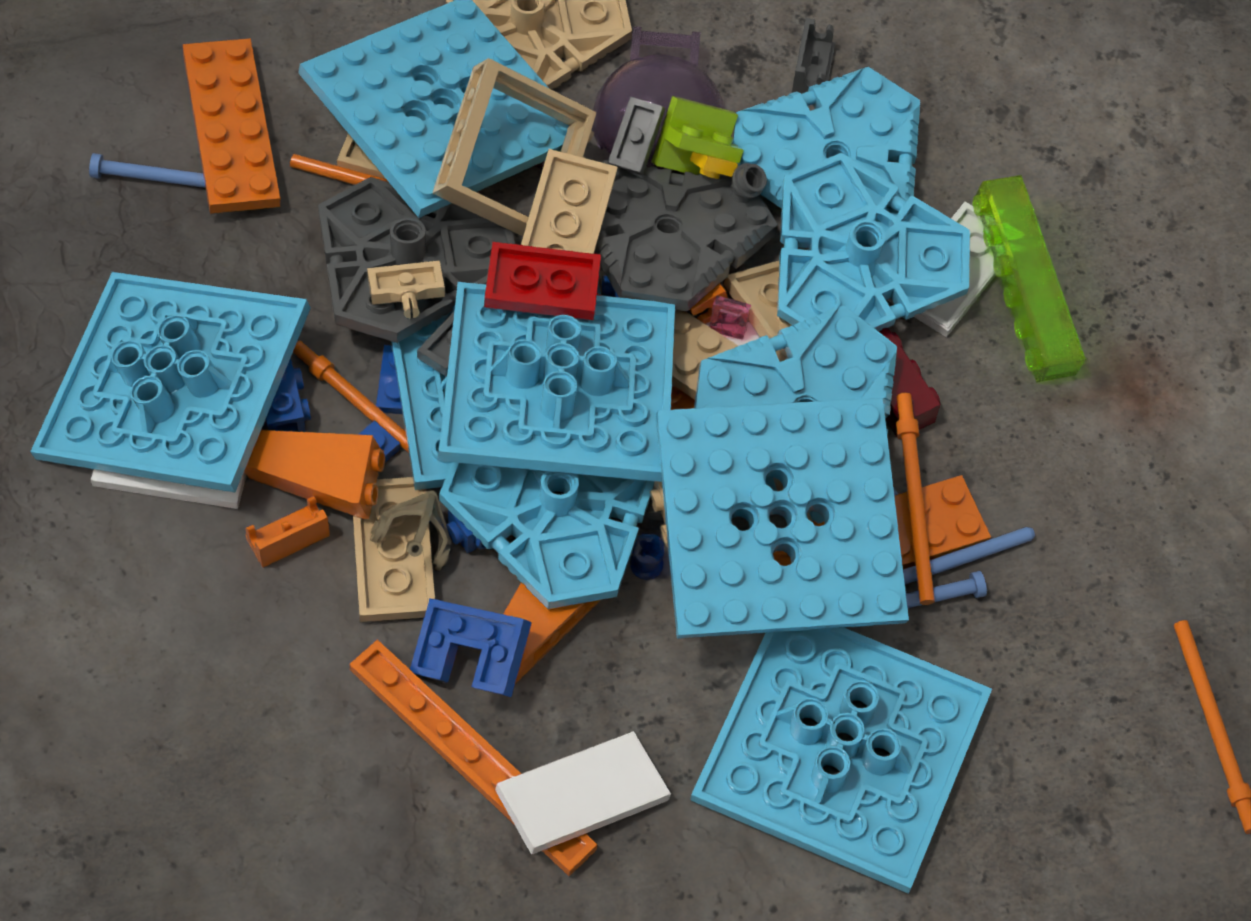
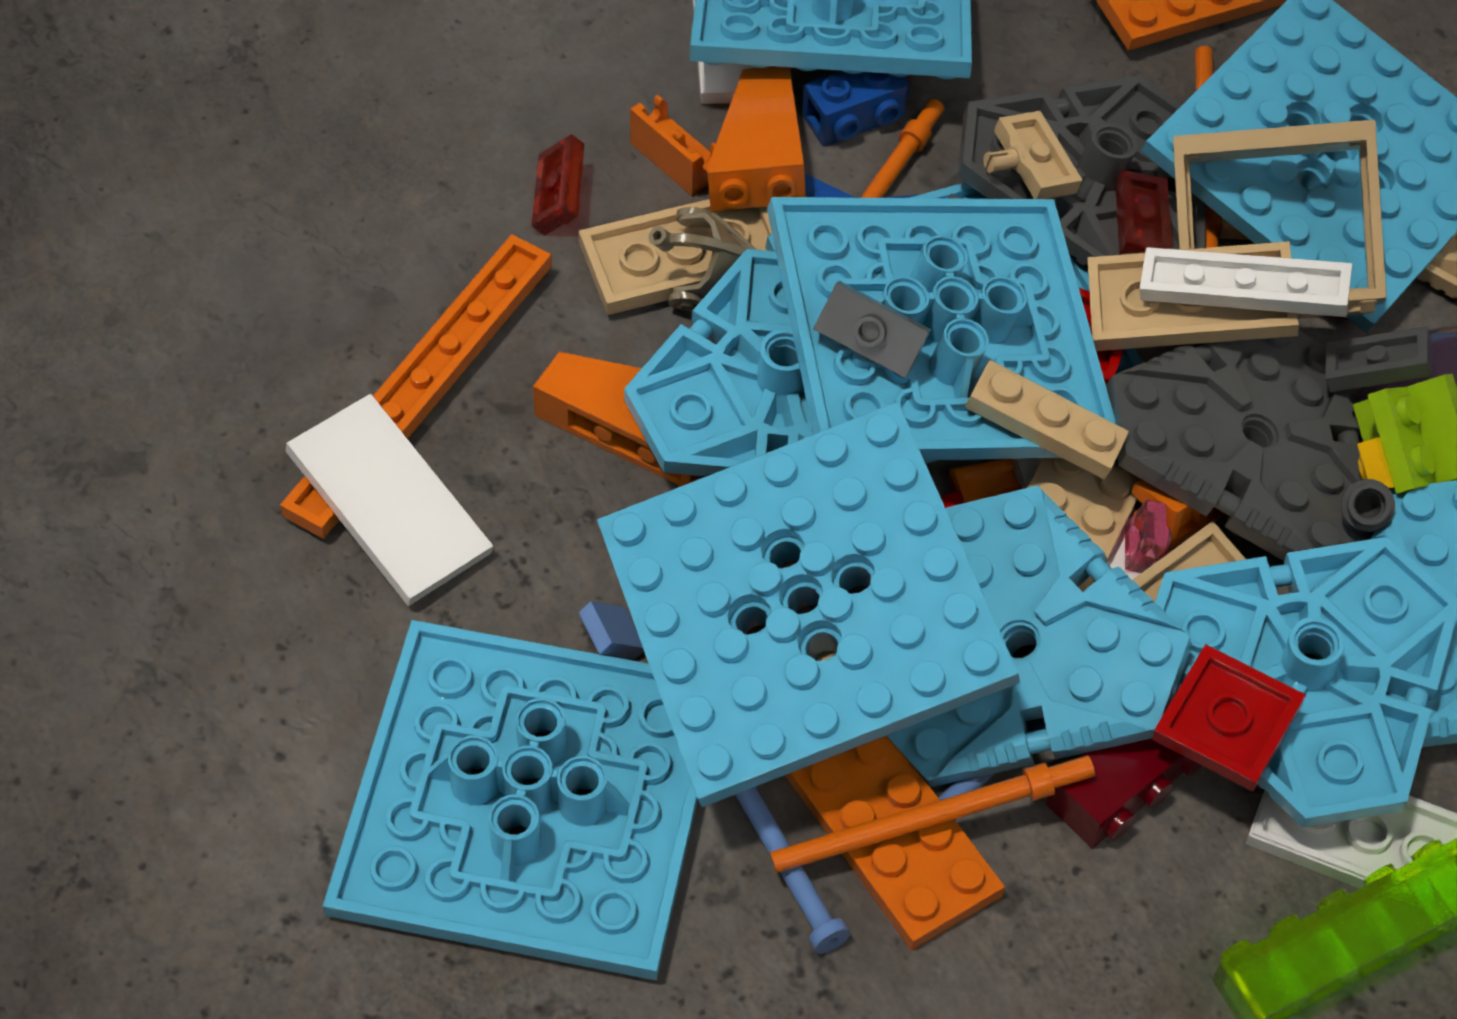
camera: 80 degrees right, 5 degrees down
blue plate [410,598,532,697] -> none
red plate [484,242,601,320] -> none
medium blue bar [903,527,1035,585] -> none
none -> clear red plate [531,134,585,235]
none -> medium blue tile [579,601,644,660]
none -> dark grey plate [813,281,932,378]
none -> tan plate [965,359,1129,480]
none -> clear red plate [1115,170,1172,255]
none -> white plate [1139,247,1352,317]
none -> red plate [1152,644,1306,792]

